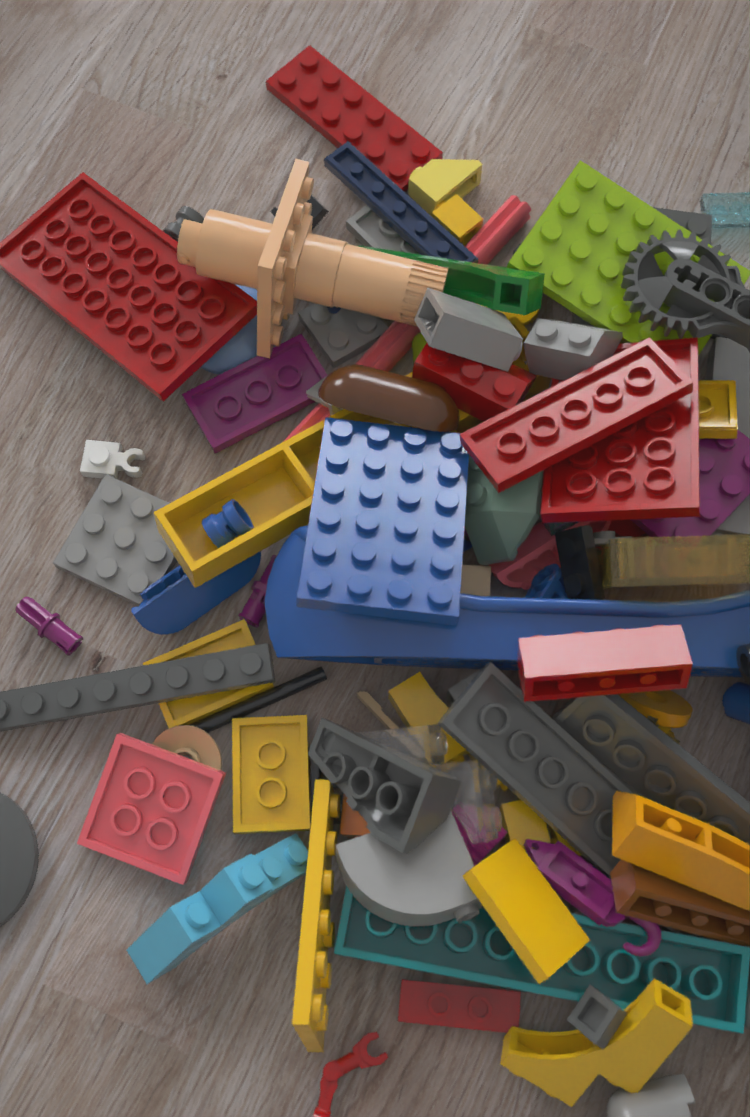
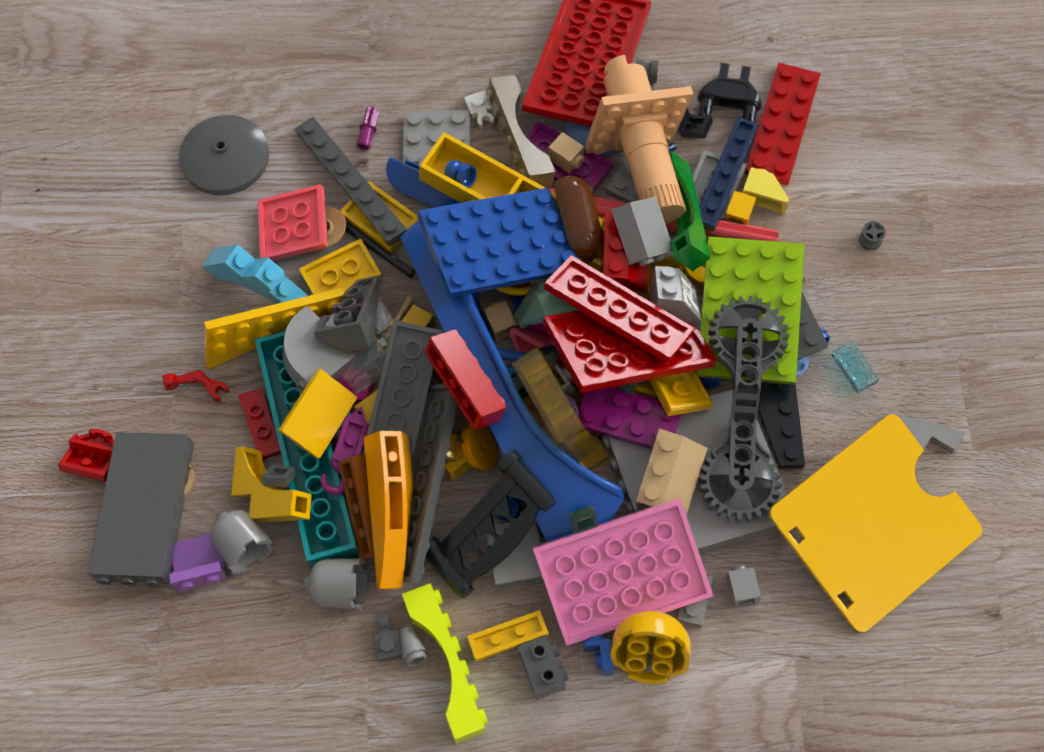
camera: 65 degrees right, 5 degrees down
none -> arch [486,75,555,188]
none -> tan brick [548,132,584,174]
none -> black connector [697,63,762,123]
none -> dark grey wheel [859,221,886,250]

